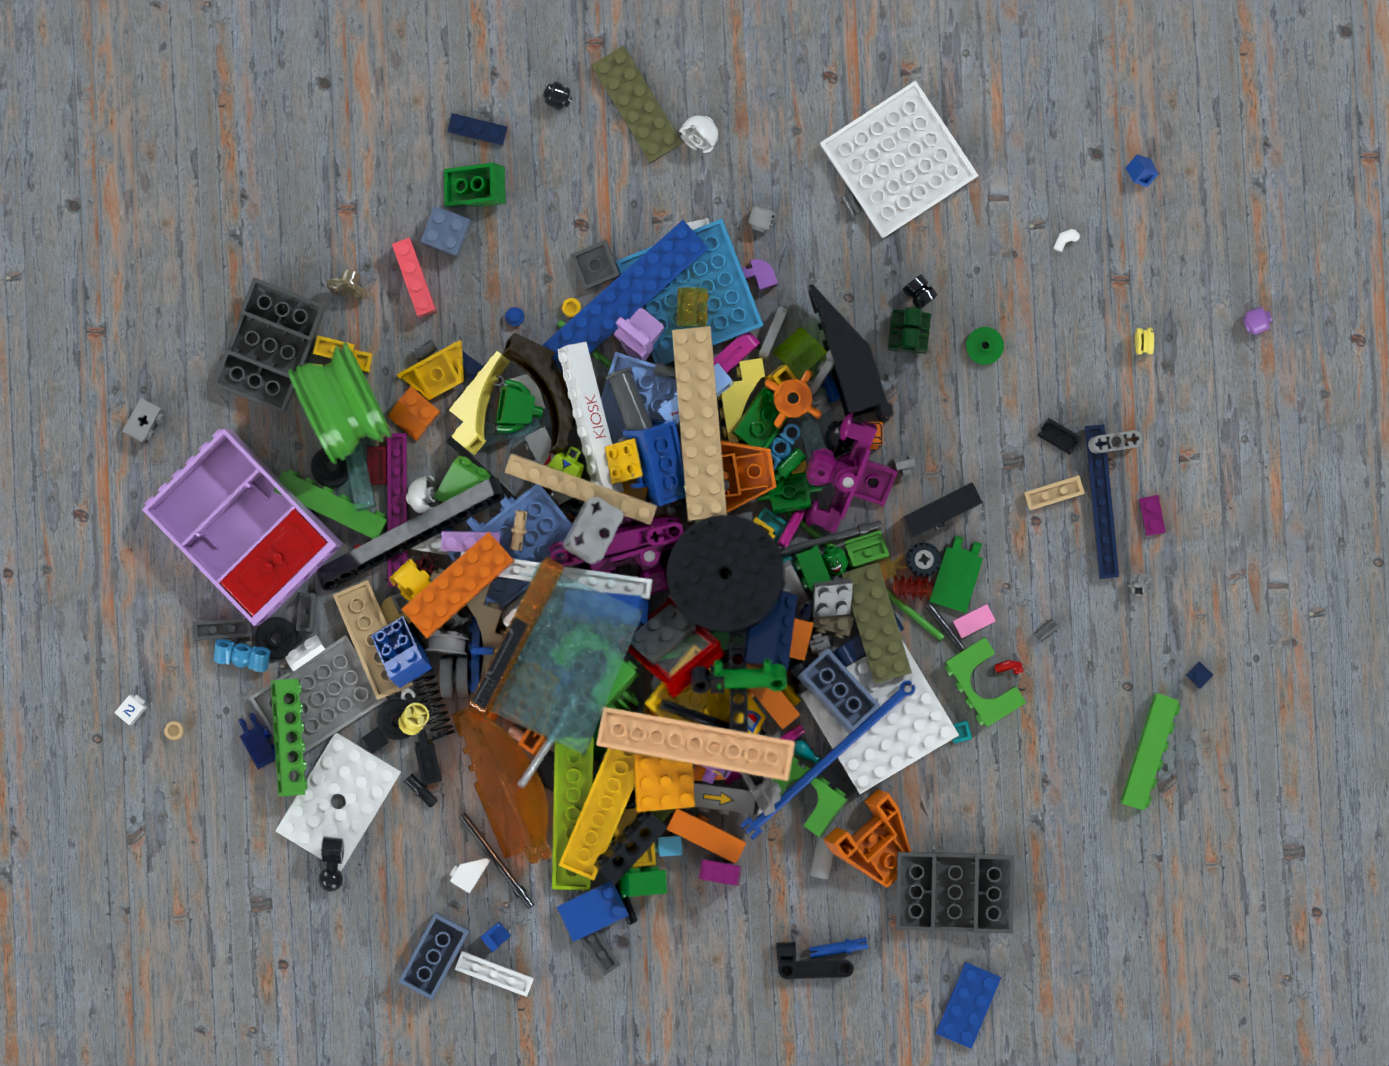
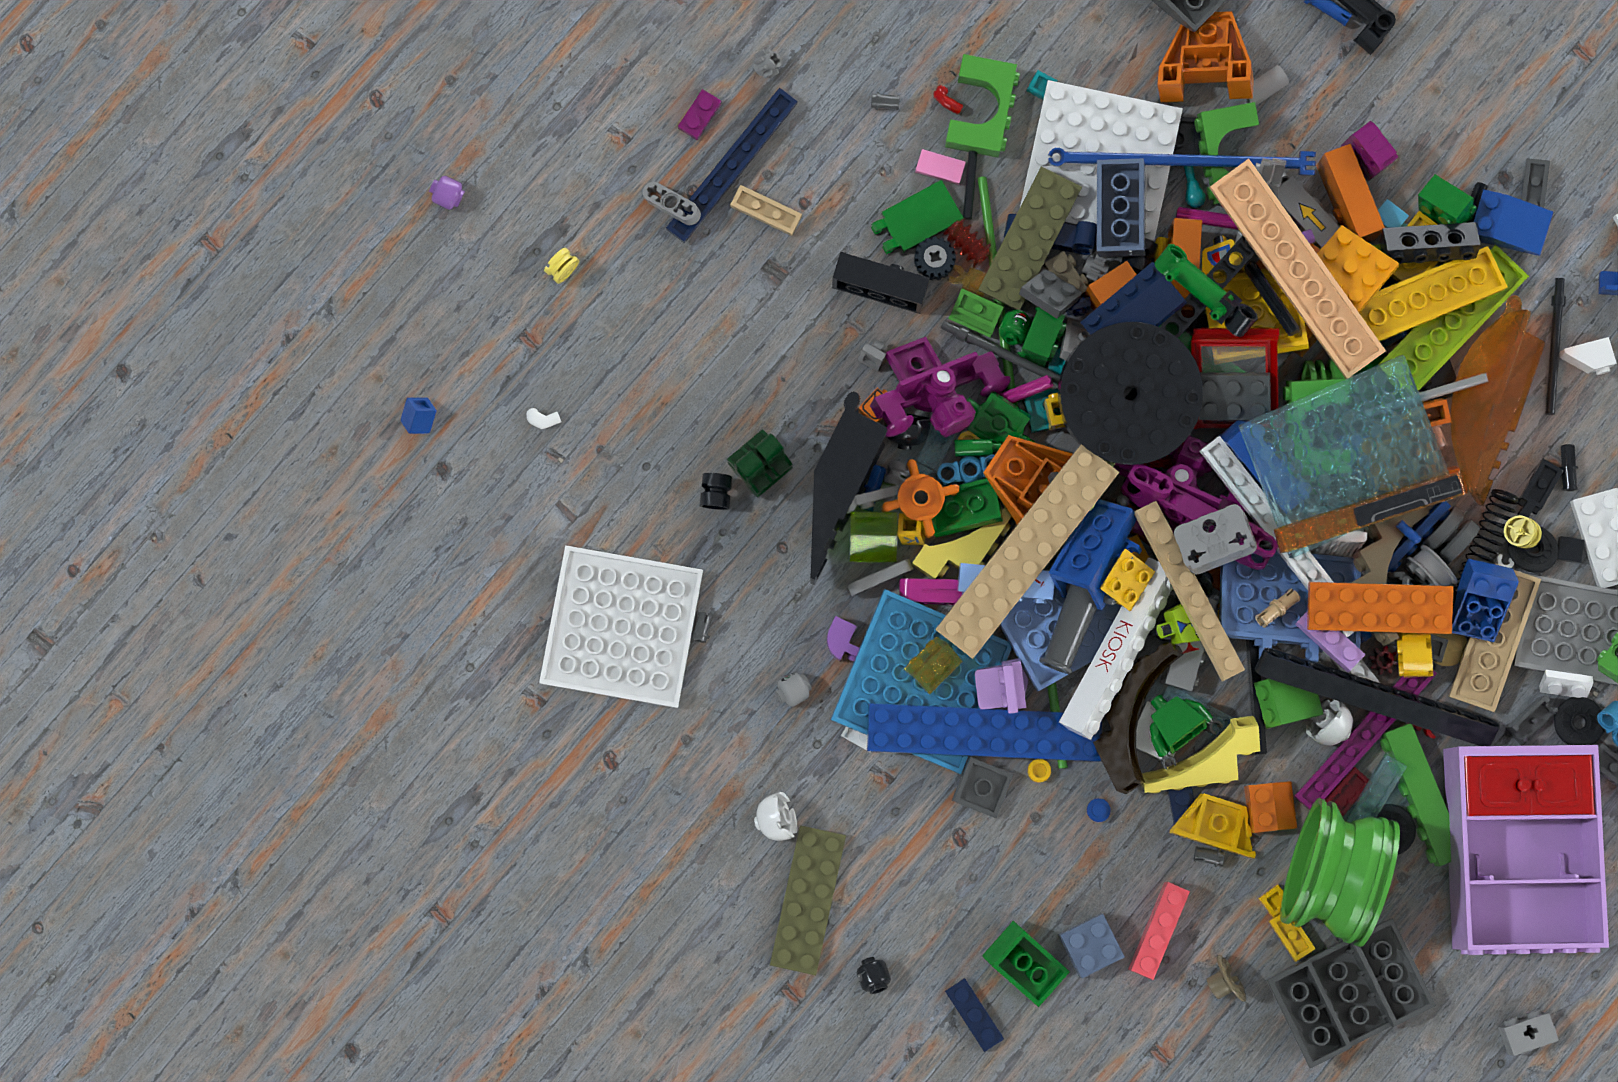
camera: 140 degrees left, 5 degrees down
dark grey pin [654,362,676,379] -> none
green plate [966,327,1004,365] -> none
black hinge [1037,418,1082,455] -> none

